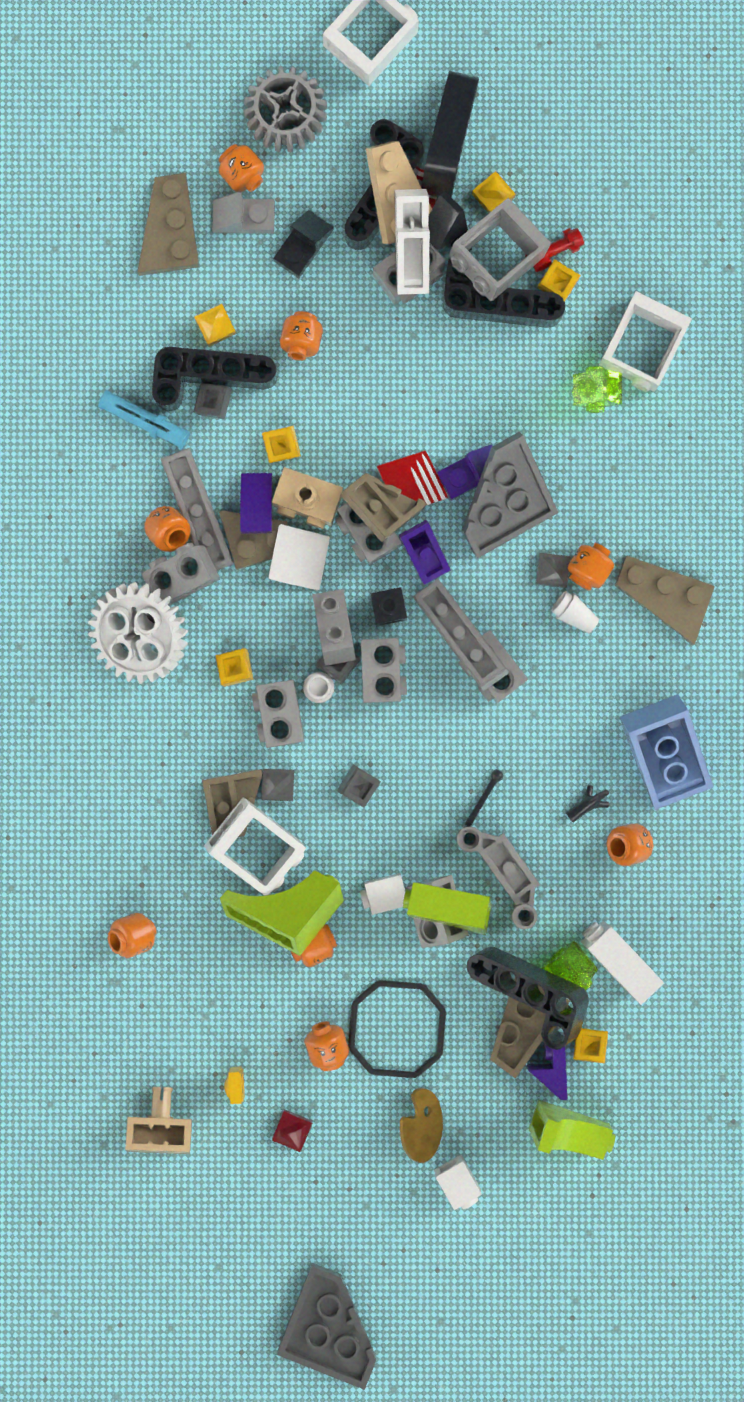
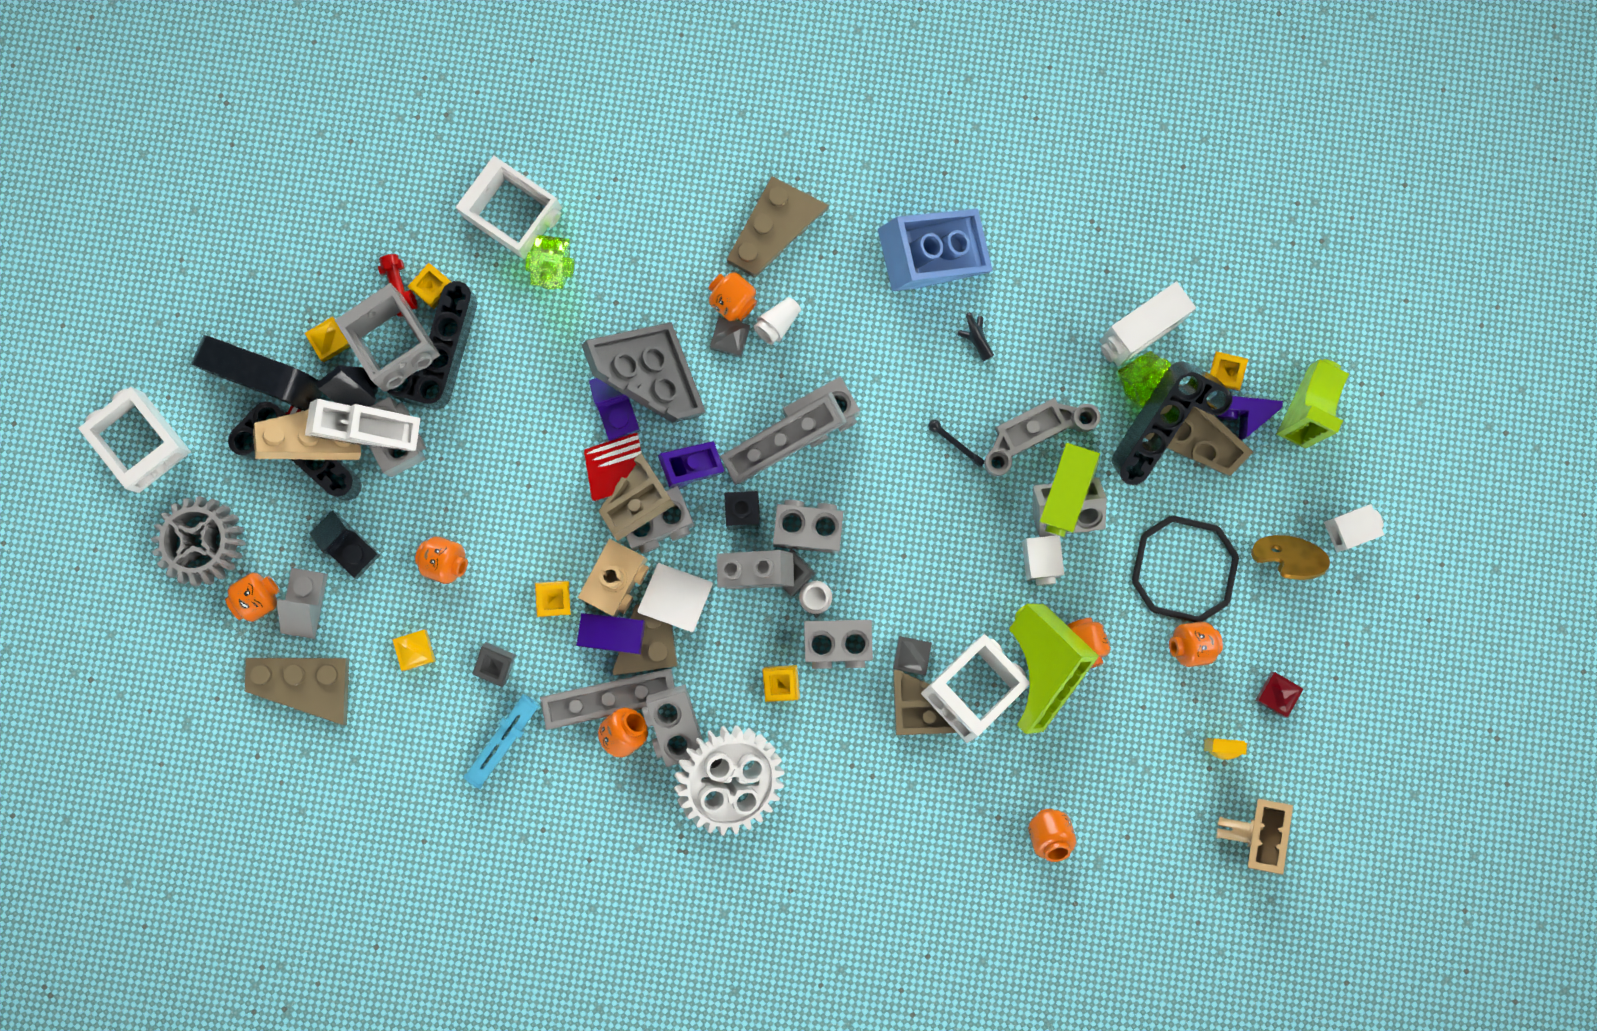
camera: 75 degrees left, 5 degrees down
black beam [152,347,278,411] -> none
dark grey plate [277,1263,376,1390] -> none
dark grey tile [337,764,381,808] -> none
orange head [606,823,654,866] -> none

